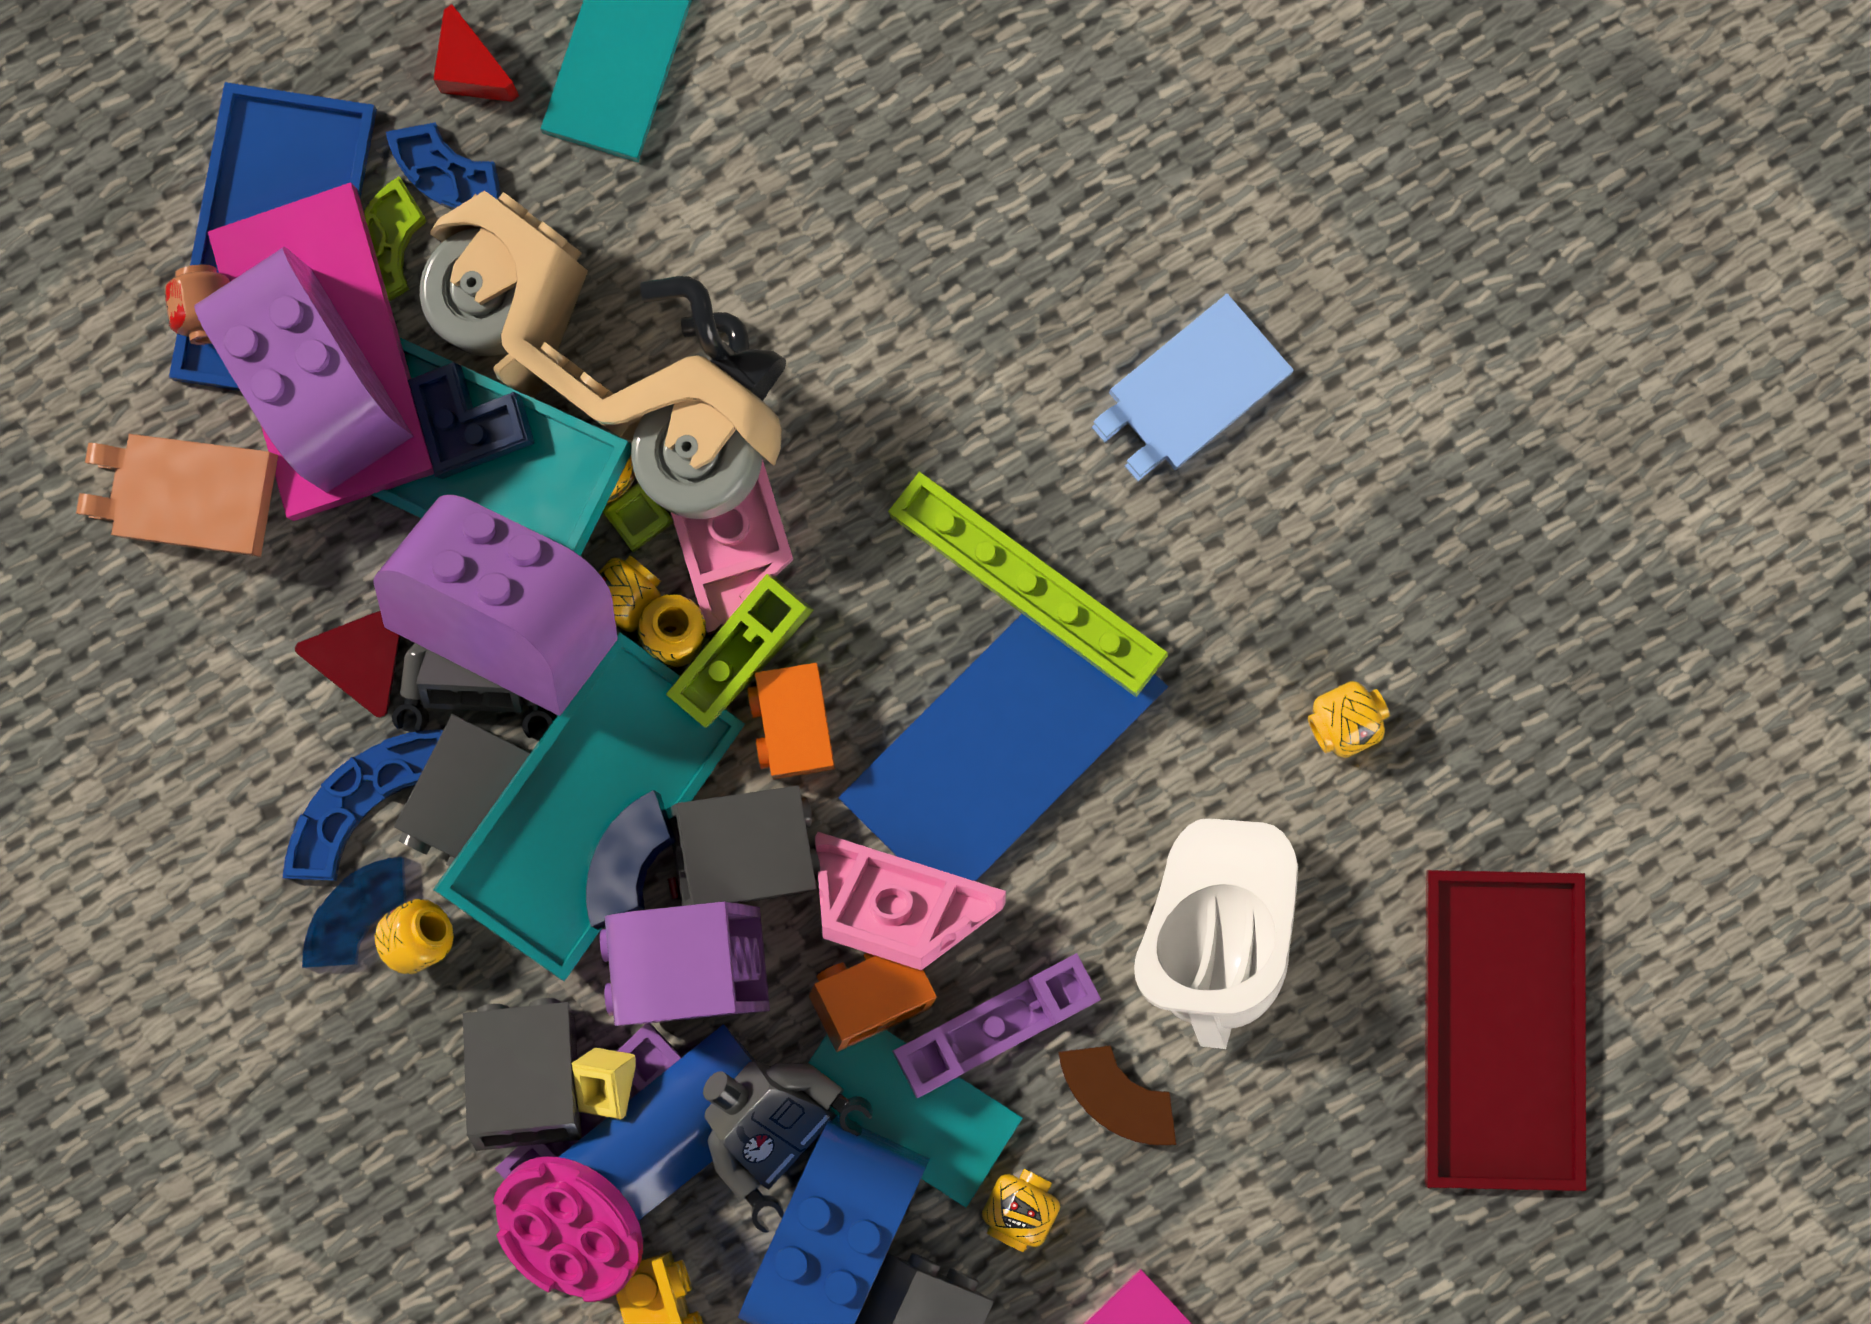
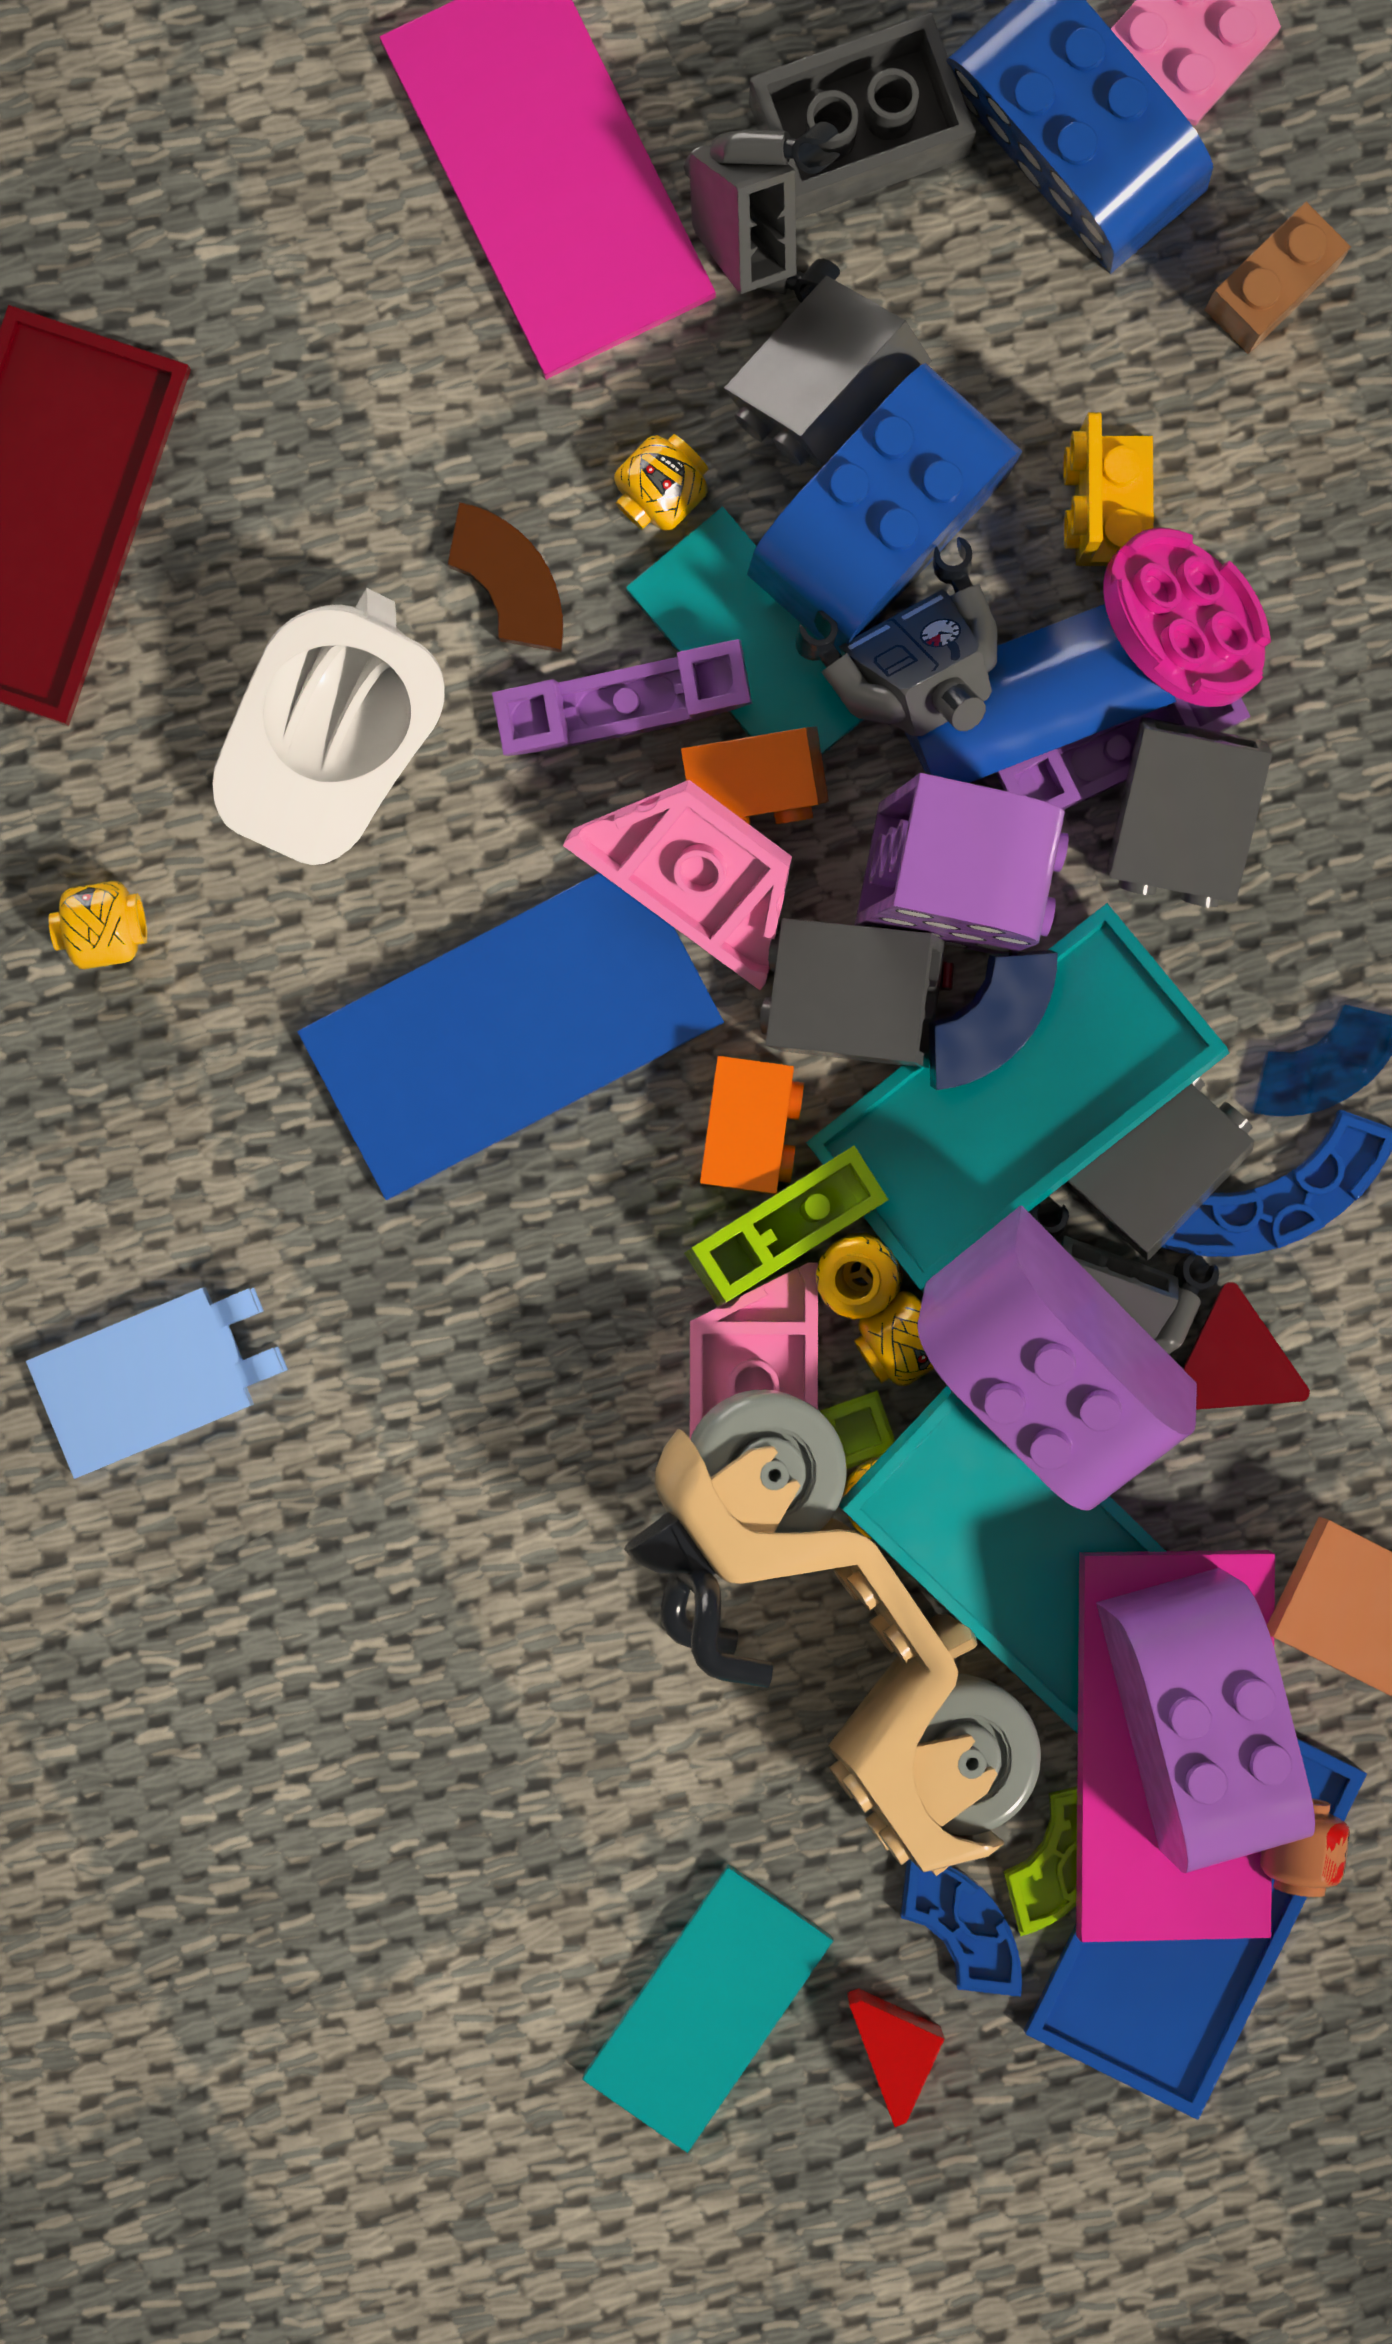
camera: 170 degrees left, 5 degrees up
yellow head [374,899,454,974] -> none
dark blue tile [408,362,535,479] -> none
light yellow slope [571,1048,636,1119] -> none
lime plate [888,471,1168,697] -> none

